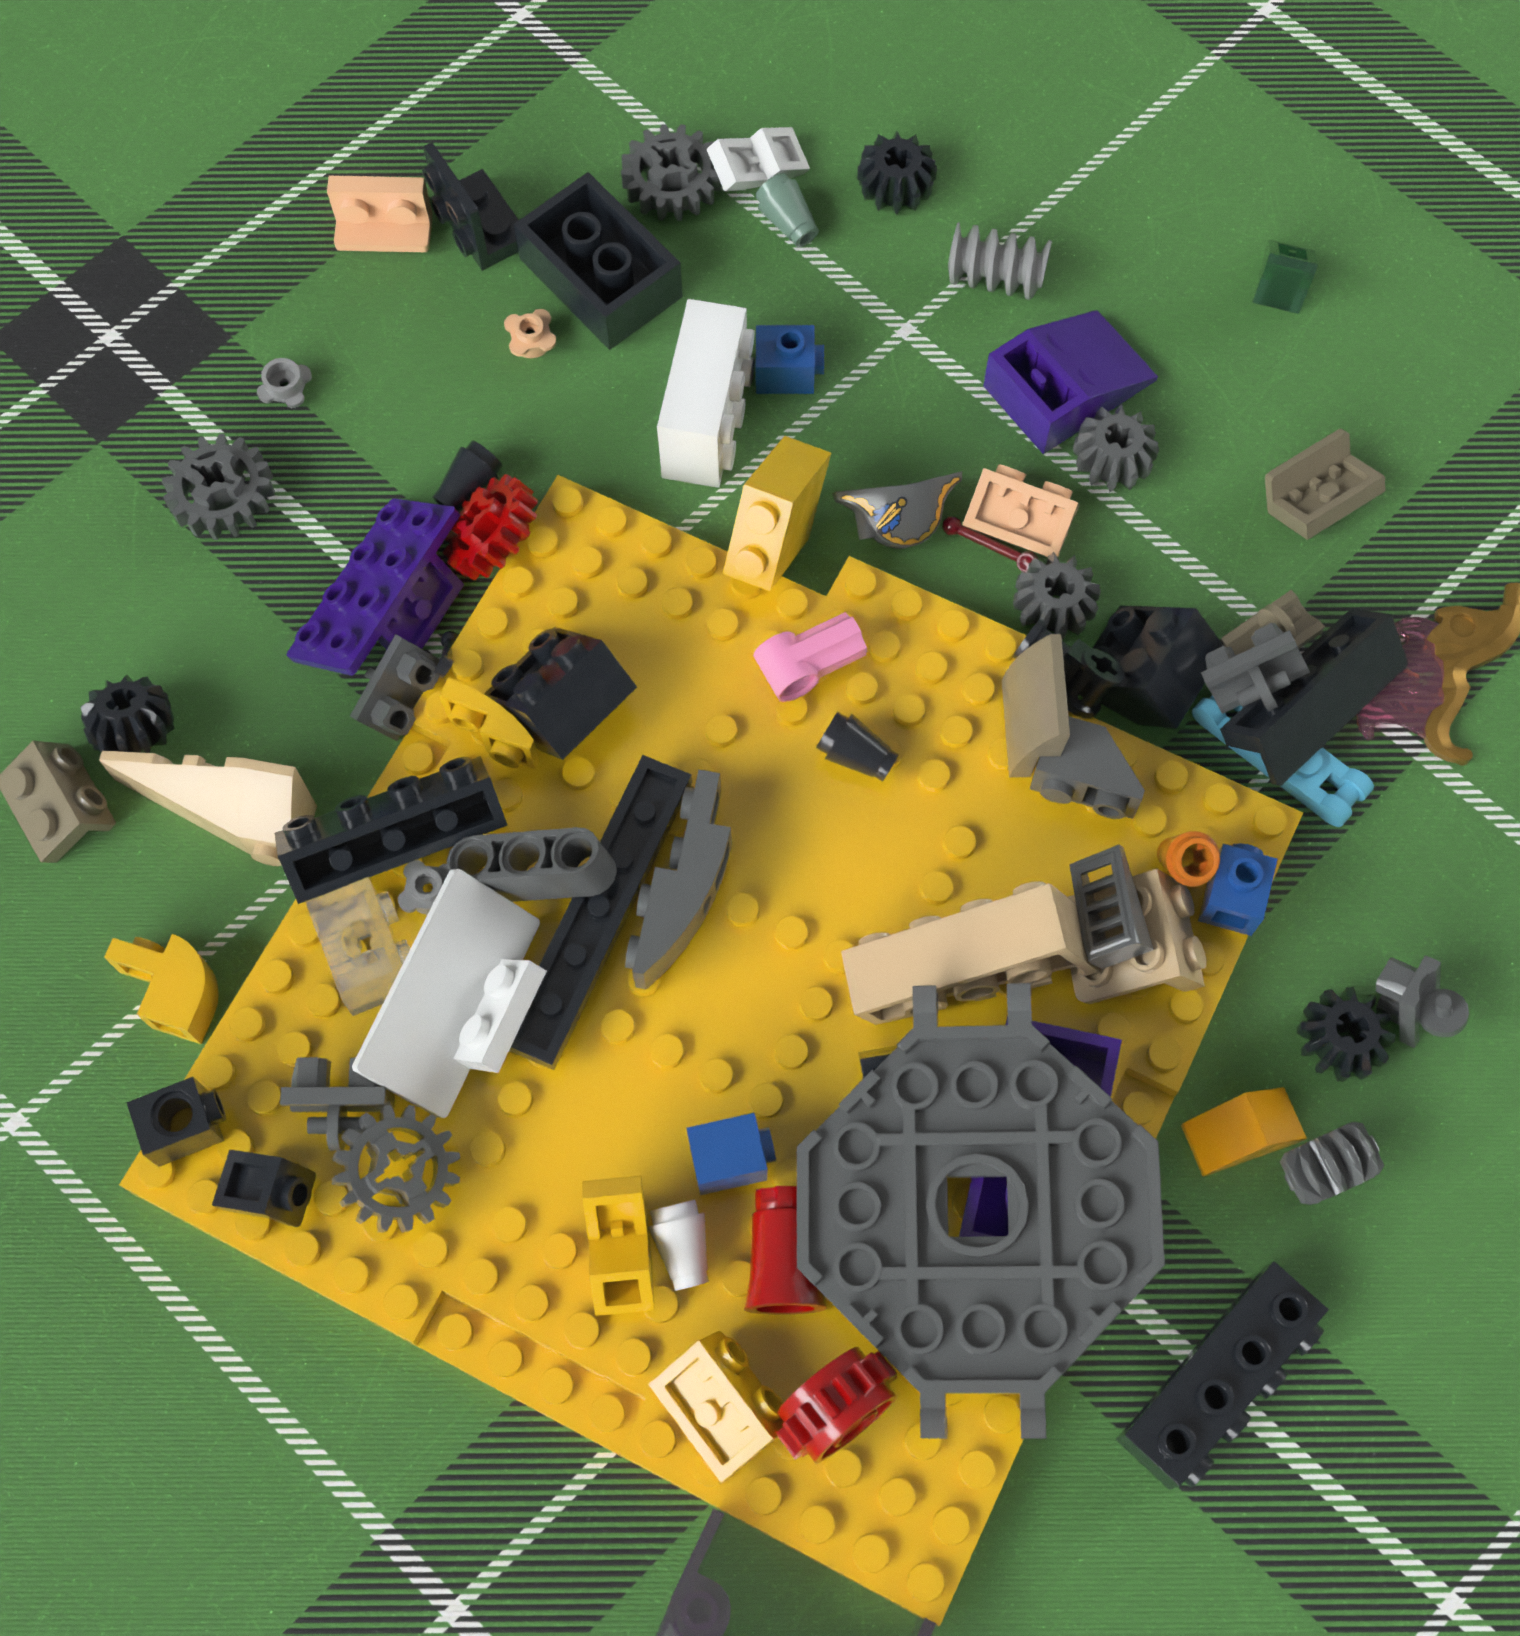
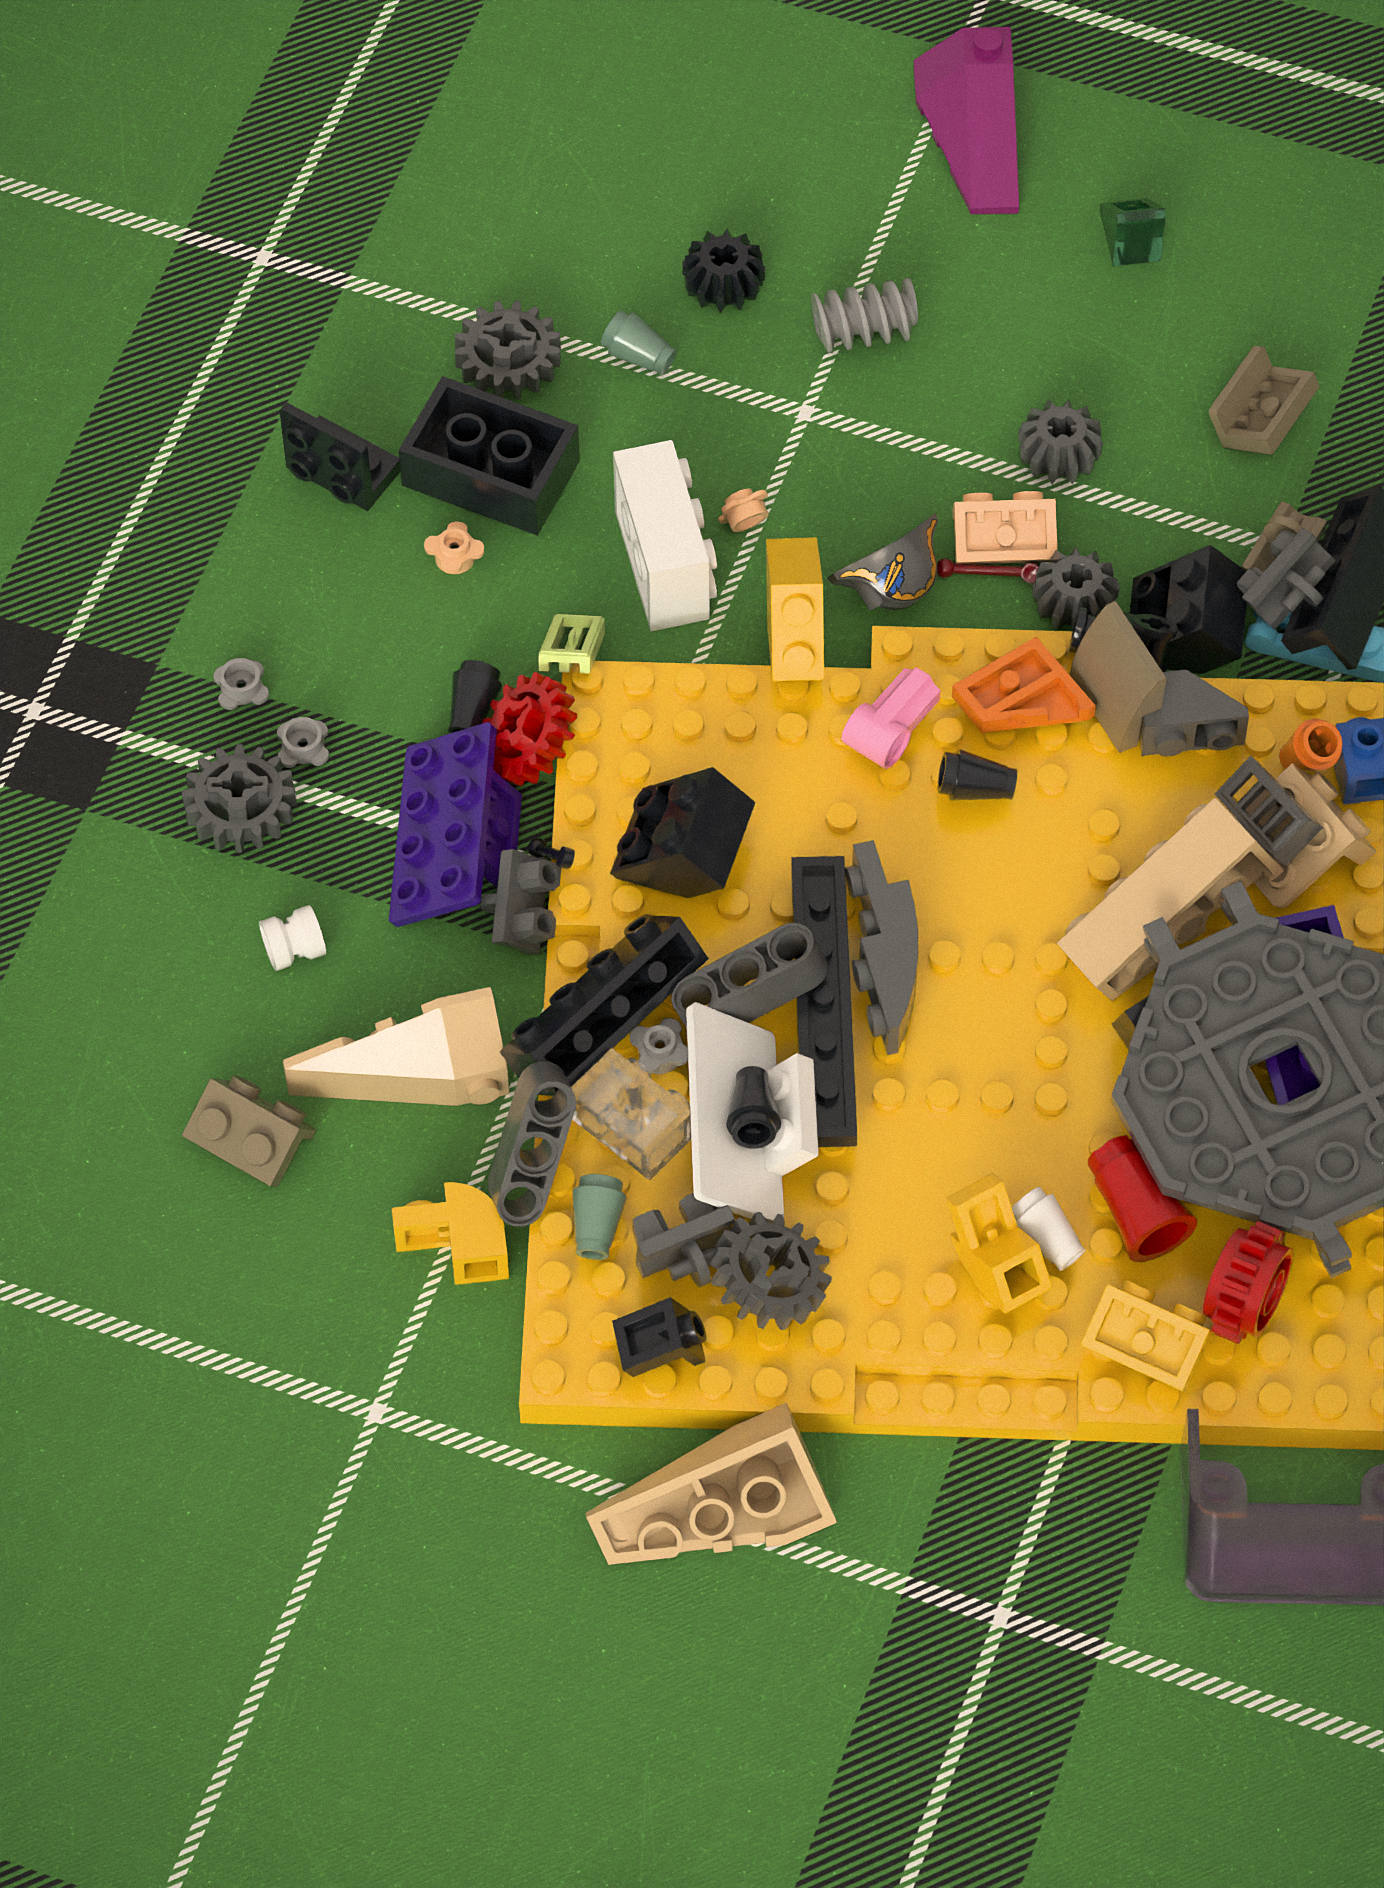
camera: 25 degrees left, 10 degrees down
black gear [80,675,175,753] -> none
black brick [126,1077,226,1167] -> none
light nougat bracket [327,176,433,252] -> none
yellow slope [439,677,540,769] -> none
blue brick [686,1113,776,1195] -> none
white slope [707,127,810,192] -> none
blue brick [756,325,824,394] -> none
dark purple slope [983,310,1158,455] -> none
none -> white wheel [259,905,326,971]
none -> light grey plate [277,717,329,768]
none -> dark grey beam [488,1061,576,1227]
none -> yellowish green tile [539,614,605,674]
none -> sand green cone [572,1174,627,1260]
none -> tan wedge [585,1403,837,1565]
none -> light nougat plate [718,488,769,532]
none -> black cone [726,1066,781,1149]
none -> magenta wedge [913,27,1019,214]
none -> orange wing [952,637,1096,733]

